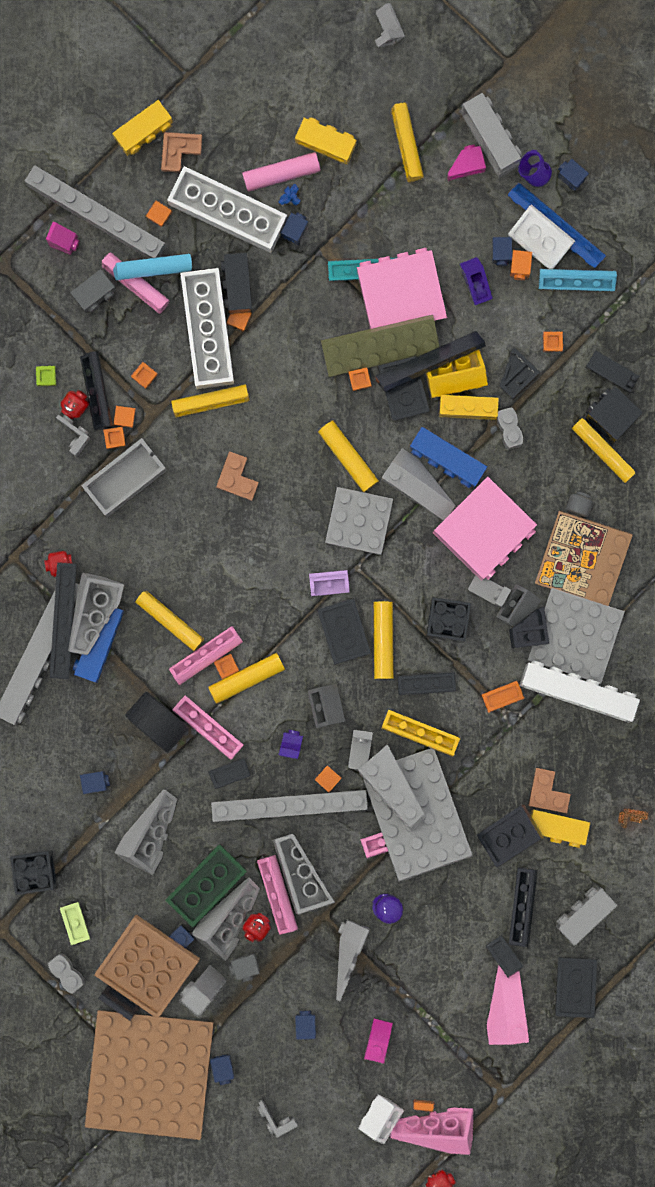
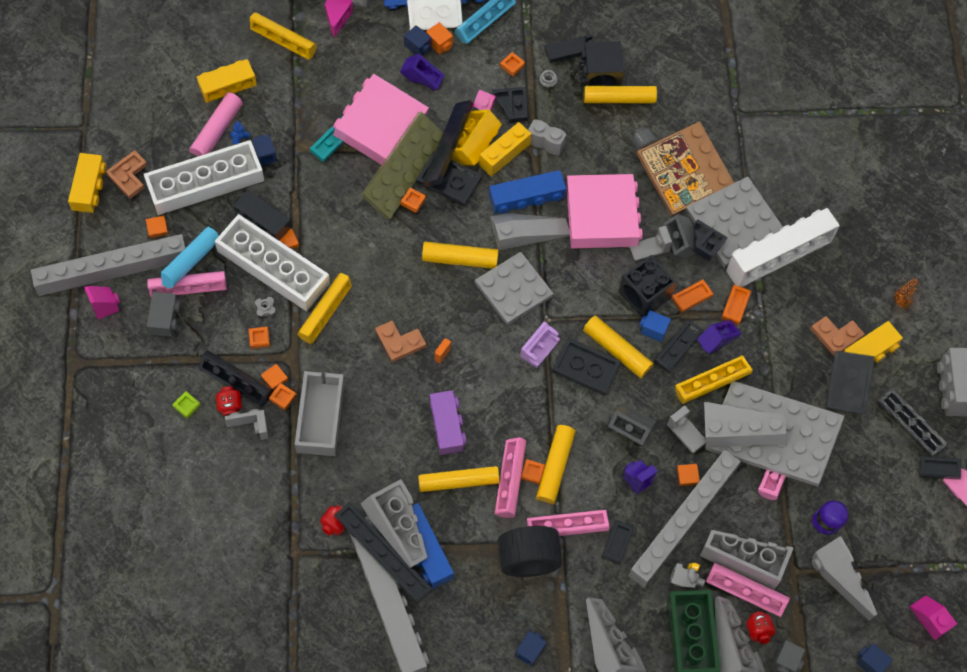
camera: 55 degrees left, 20 degrees down
none -> light grey plate [255,297,276,316]
none -> medium lavender brick [430,390,467,455]
none -> orange tile [434,338,451,364]
none -> plate [473,90,496,111]
none -> light grey plate [539,70,557,88]
none -> blue brick [639,310,671,342]
none -> light grey piece [668,563,705,588]
none -> orange tile [671,279,713,313]
none -> dark purple arch [697,320,742,354]

